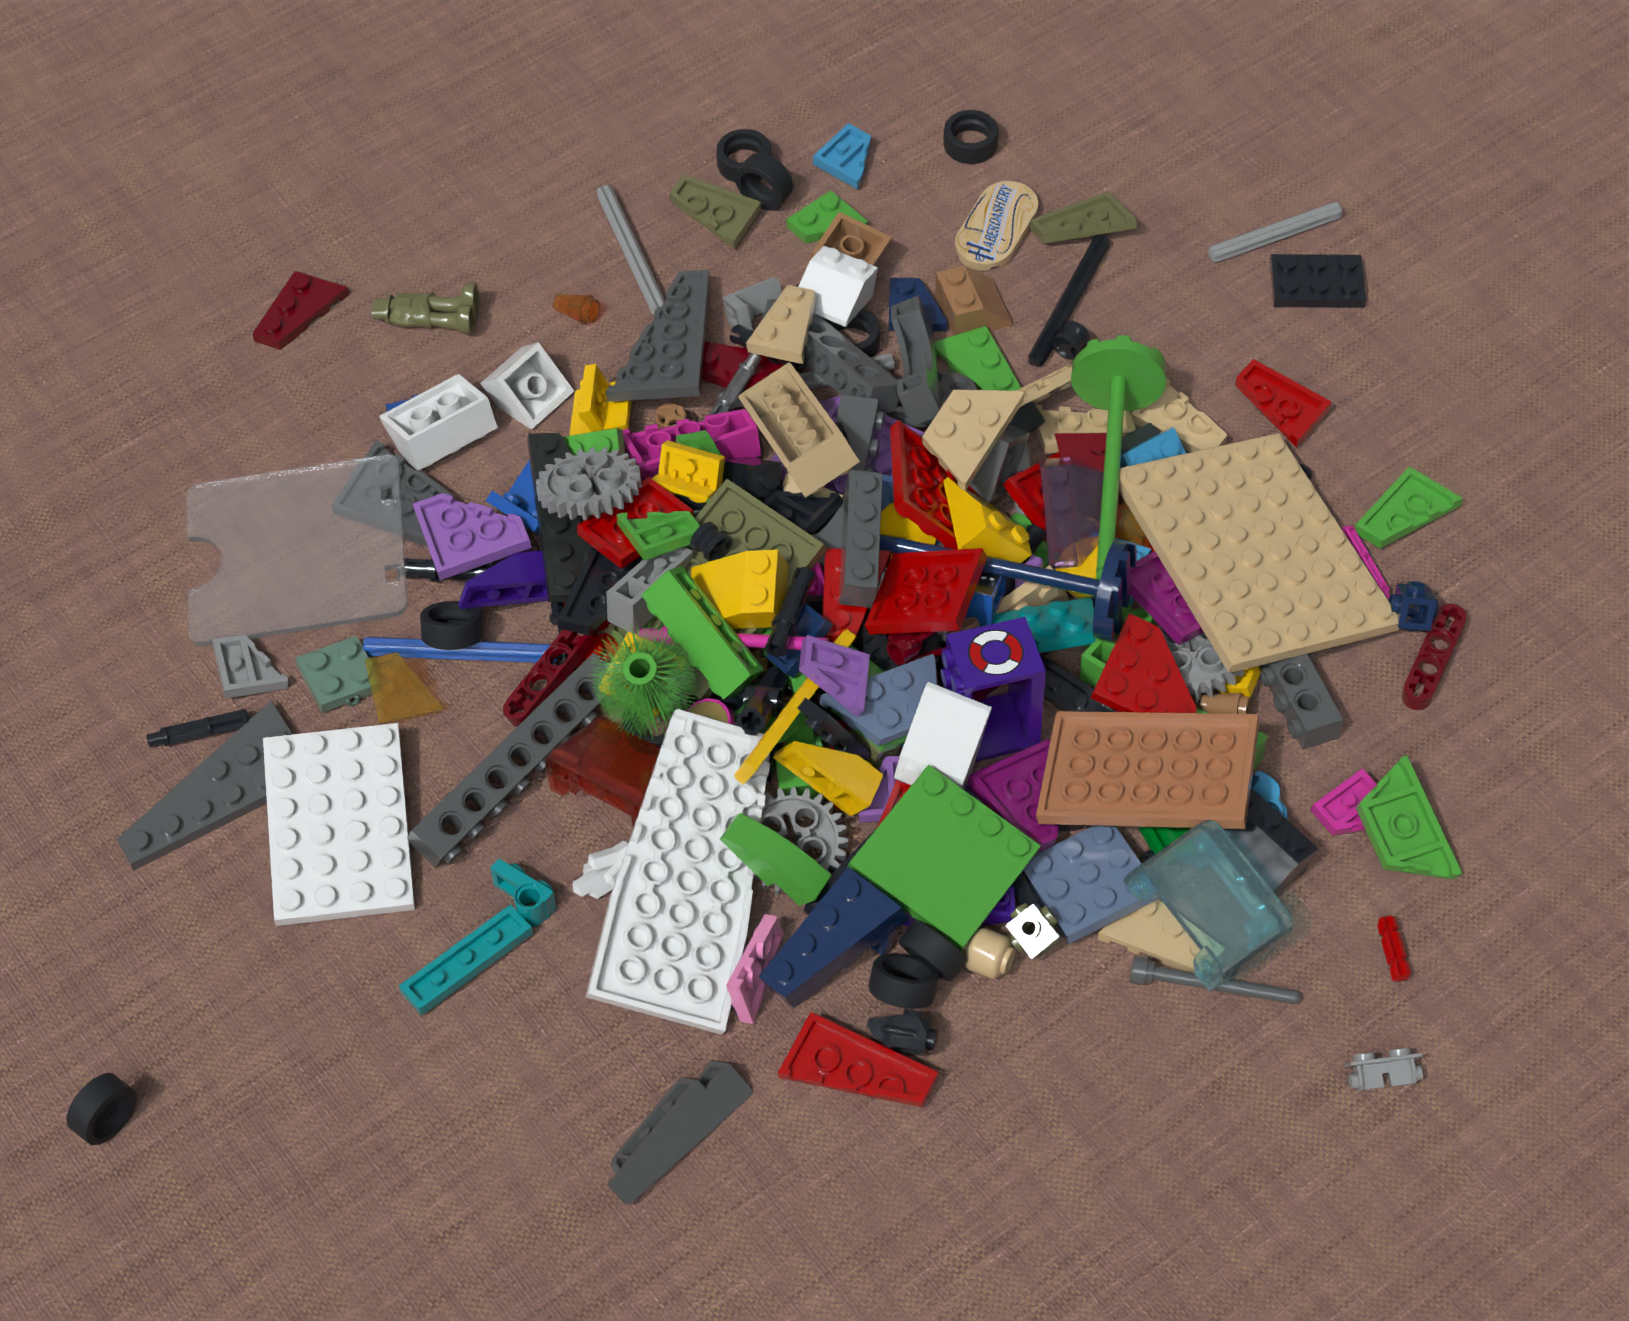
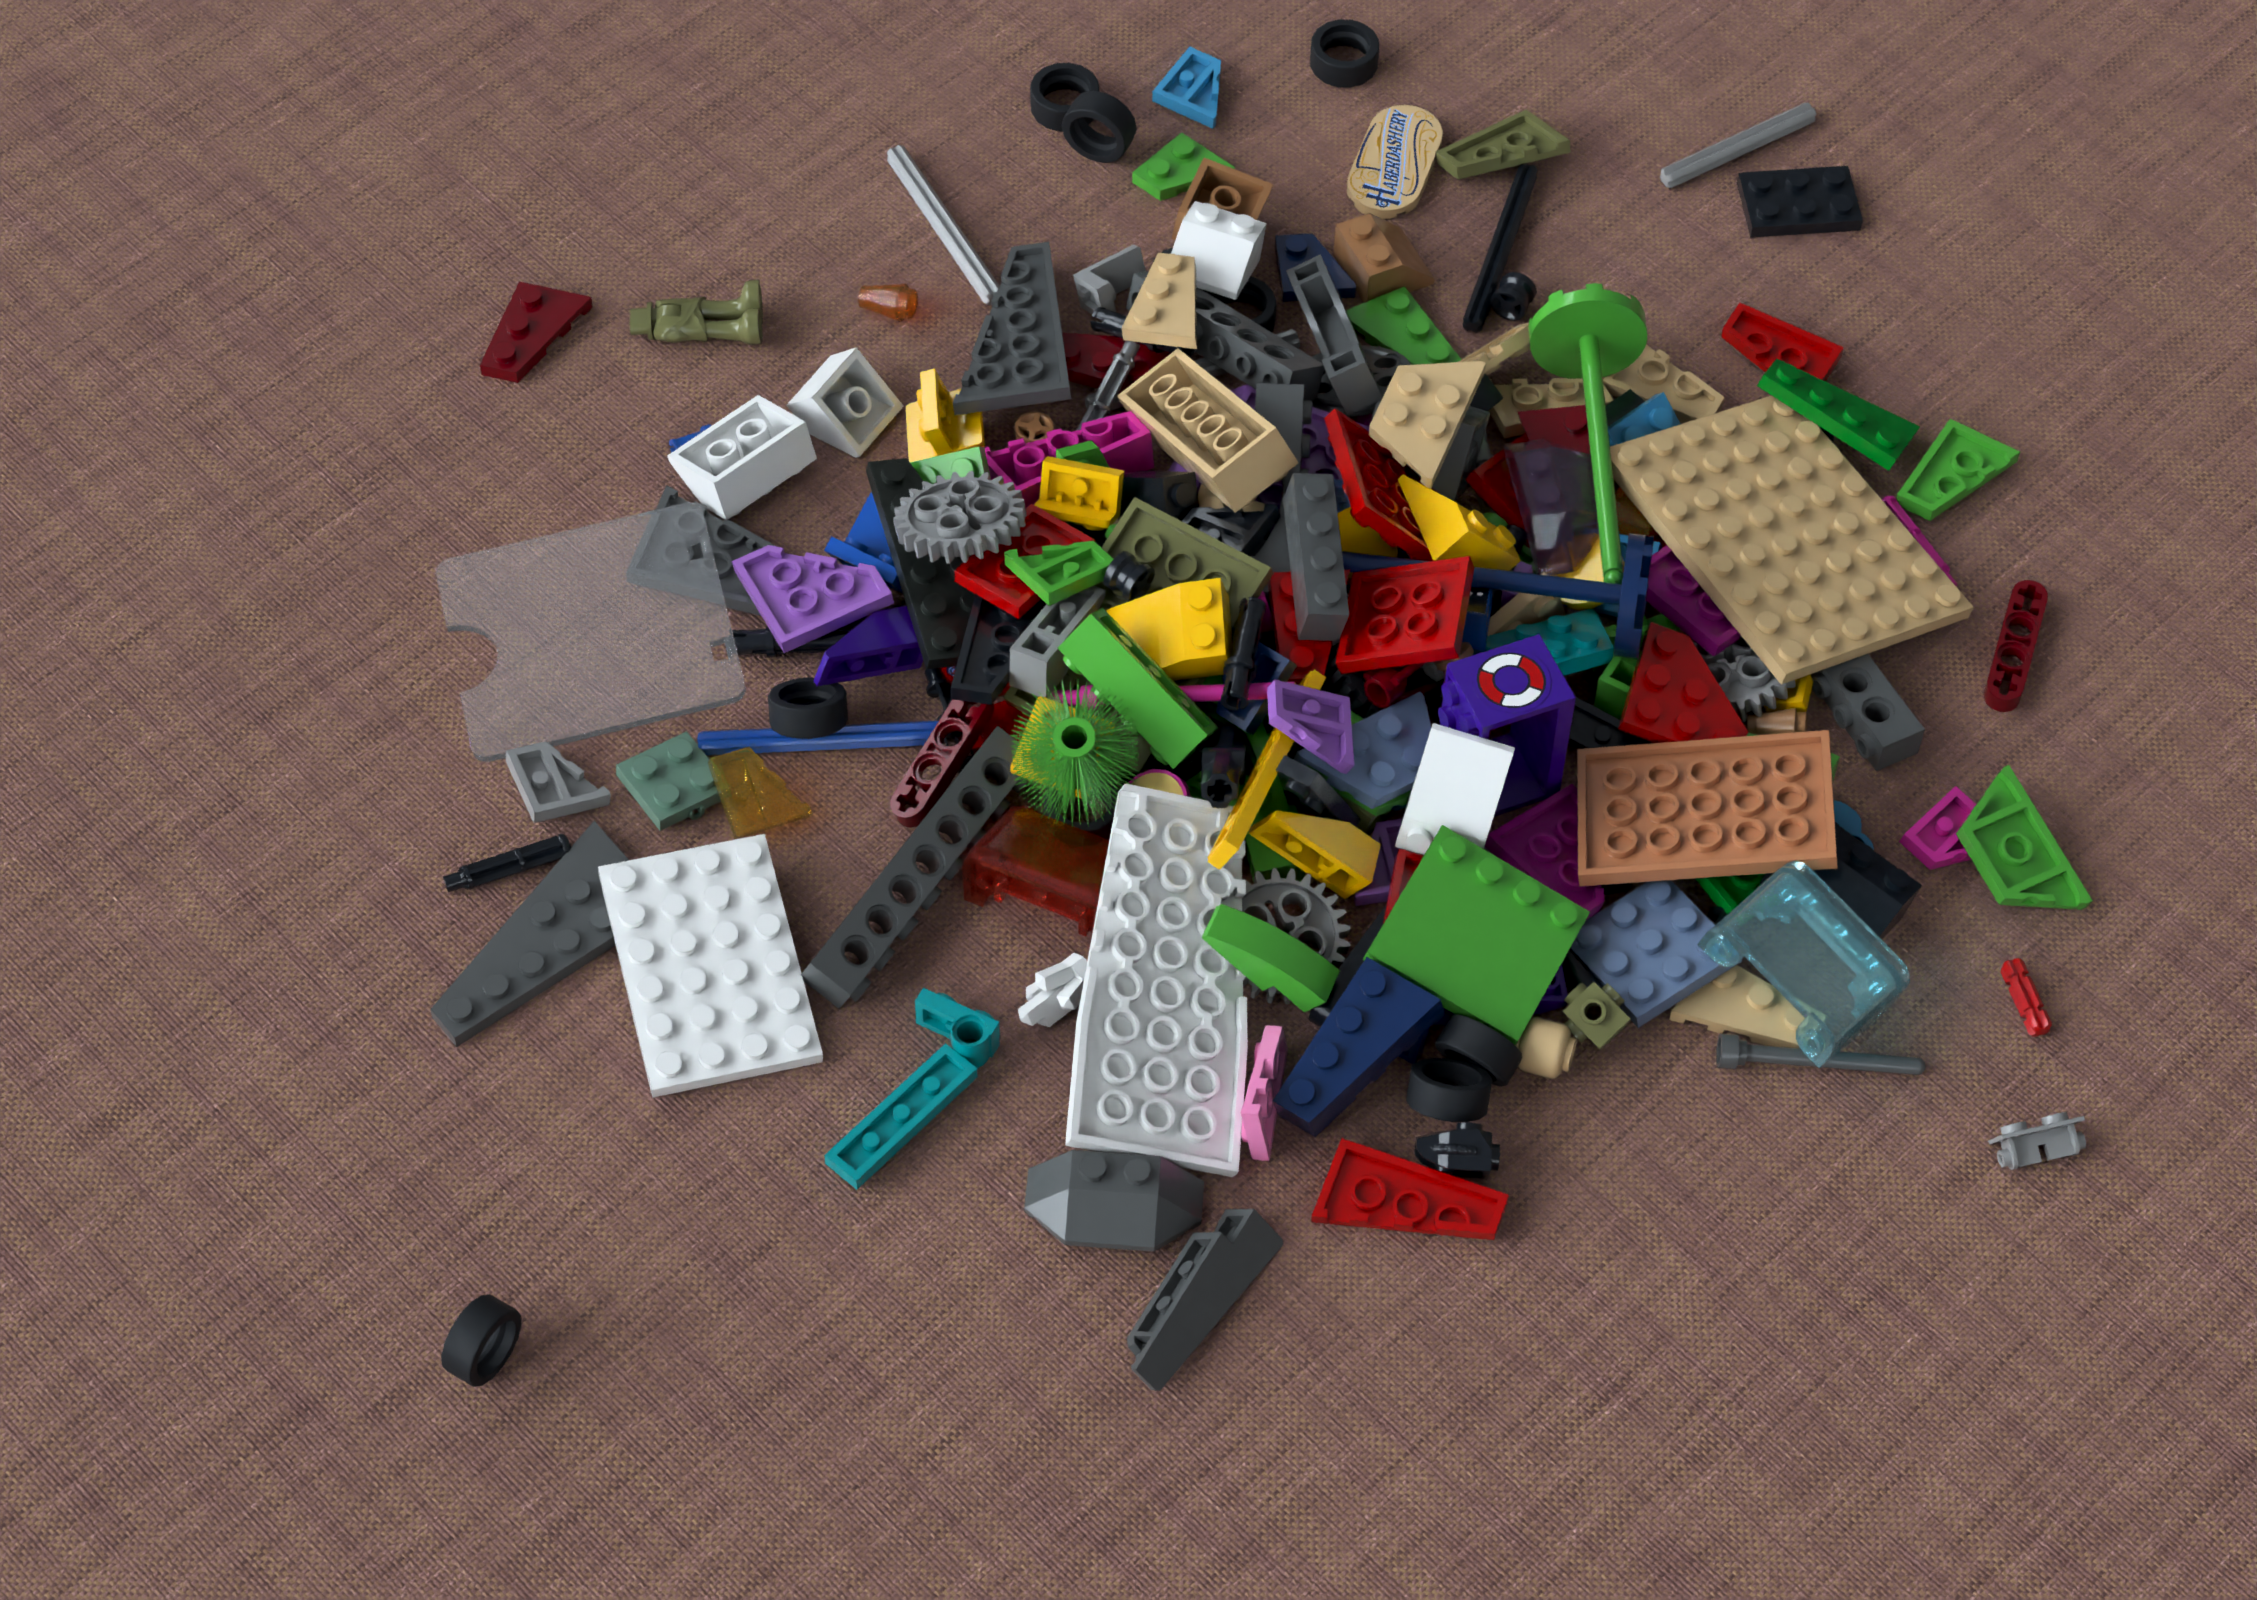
camera: 10 degrees left, 0 degrees up
olive wing [669,174,762,249] -> none
dark blue brick [1389,581,1438,631] -> none
none -> dark grey wedge [1024,1150,1204,1252]
none -> green wing [1757,359,1920,471]

